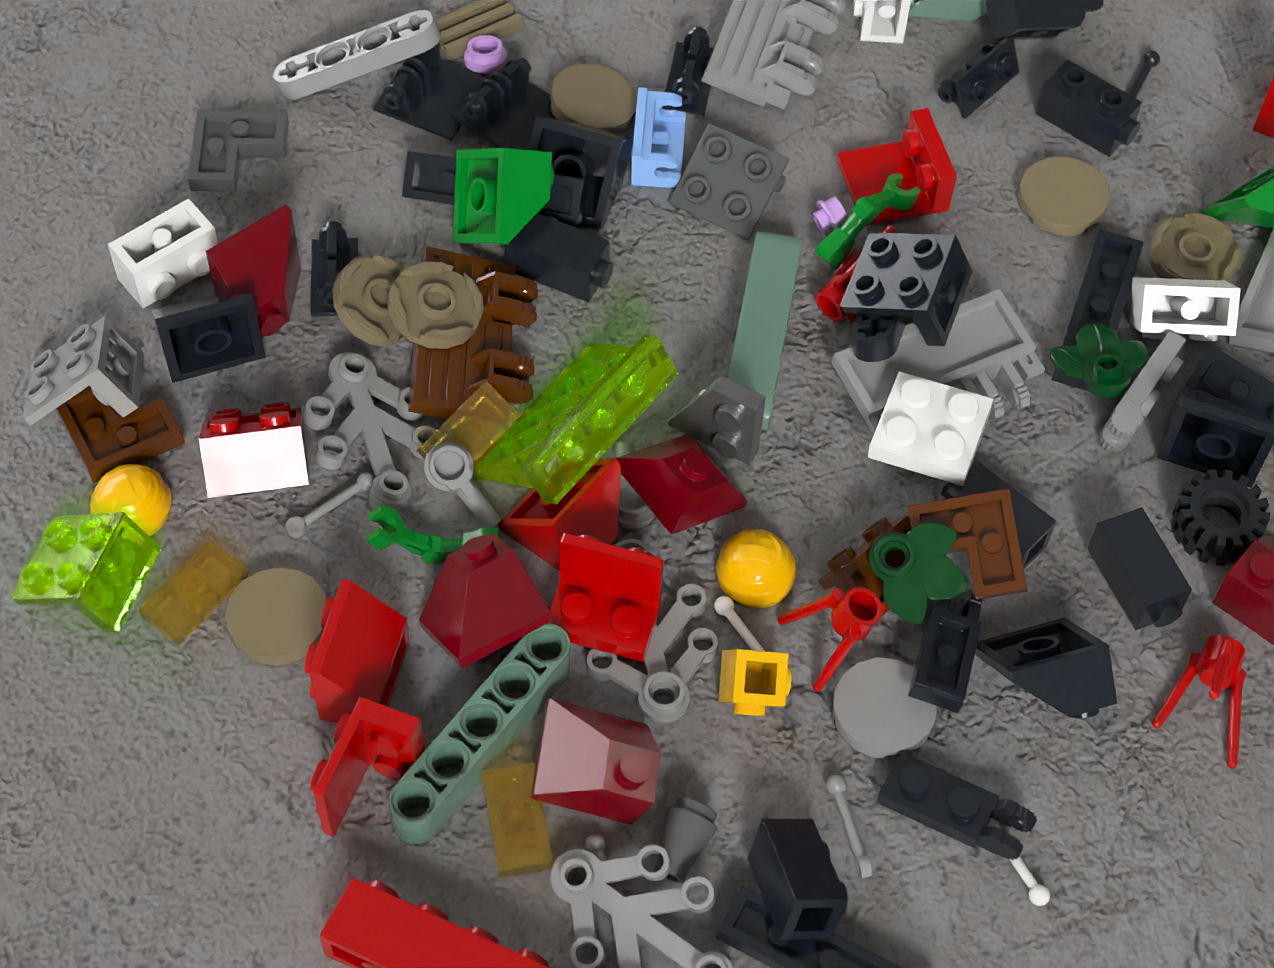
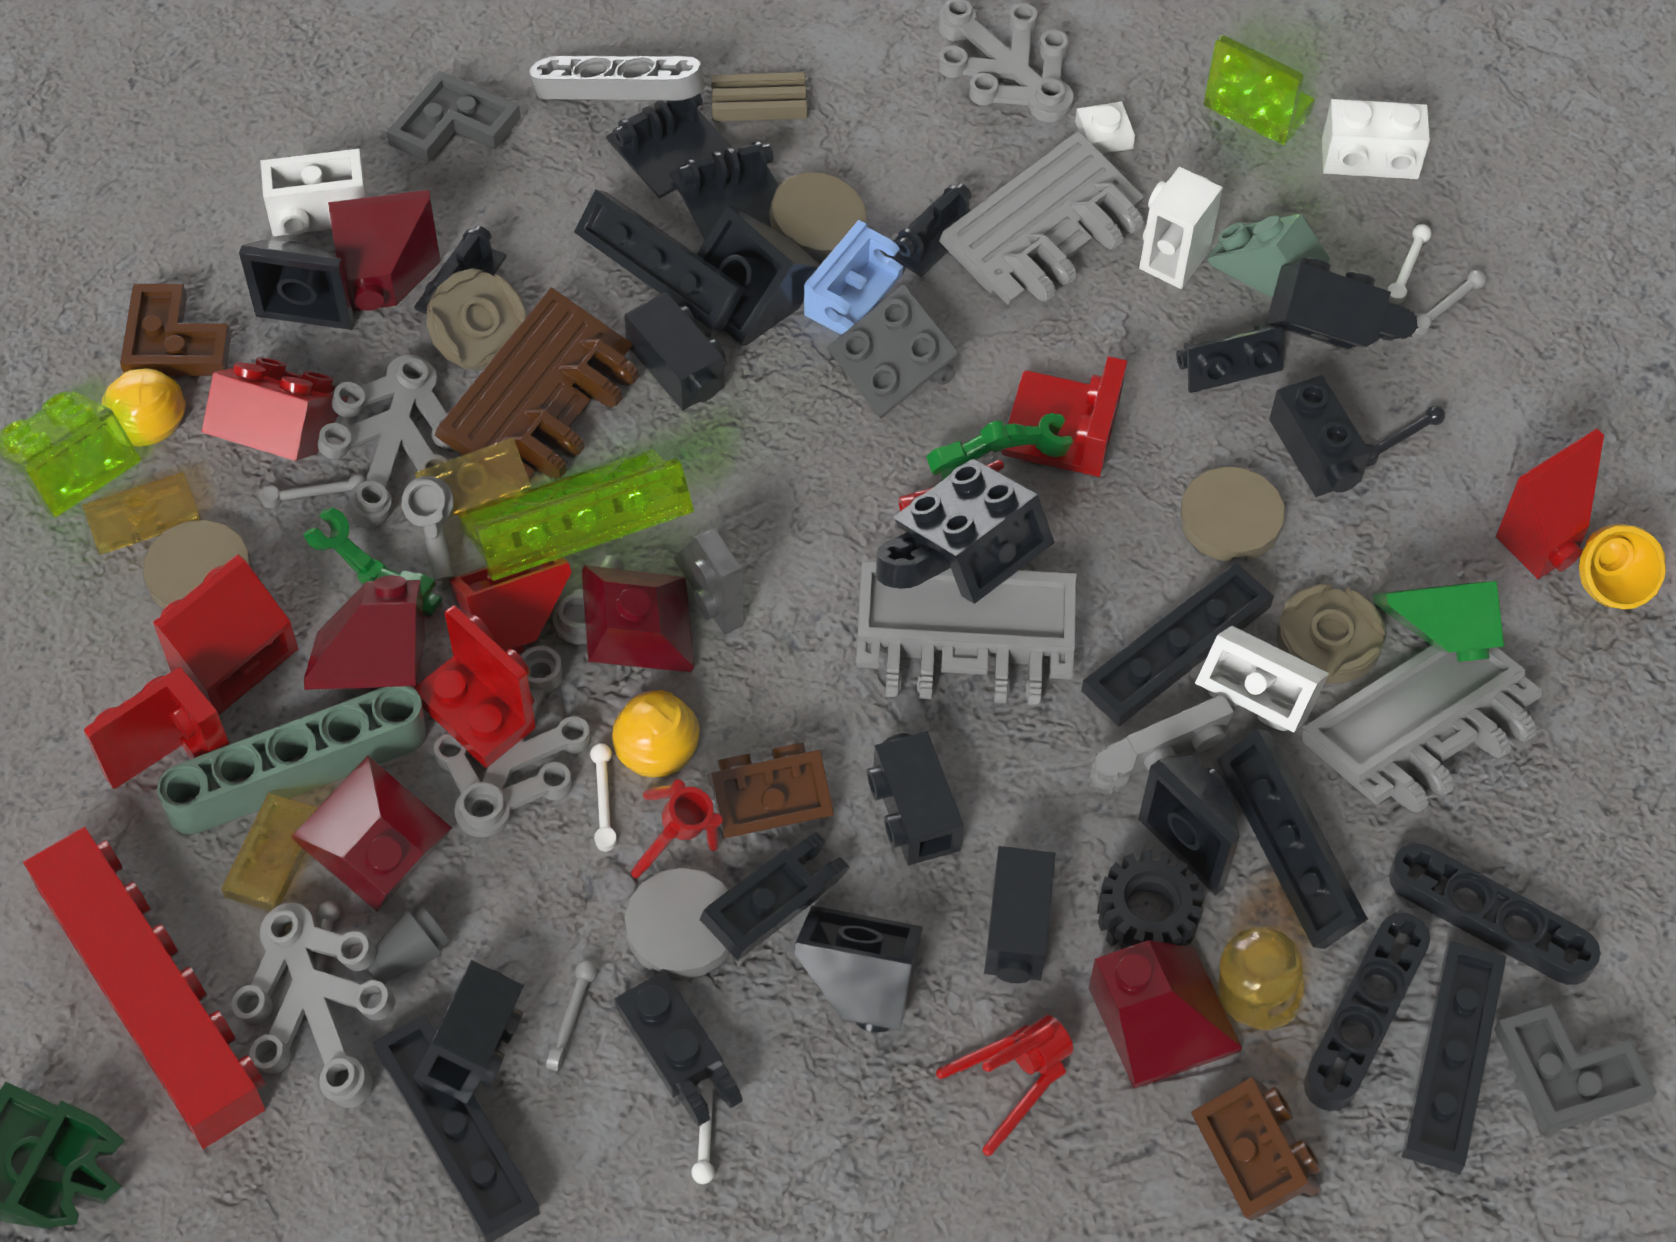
camera: 30 degrees right, 0 degrees up
light grey bracket [23,316,144,425] -> none
dark tan tile [387,261,484,349] -> none
green slope [453,148,554,244] -> none
lavender plate [464,35,508,75] -> none
yellow brick [718,649,792,716] -> none
sand green beam [728,231,803,431] -> none
lavender plate [812,196,848,237] -> none
white plate [868,371,993,486] -> none
dark green plate [869,522,967,624] -> none
reddish brown plate [908,489,1028,600] -> none
dark green plate [1049,323,1148,398] -> none

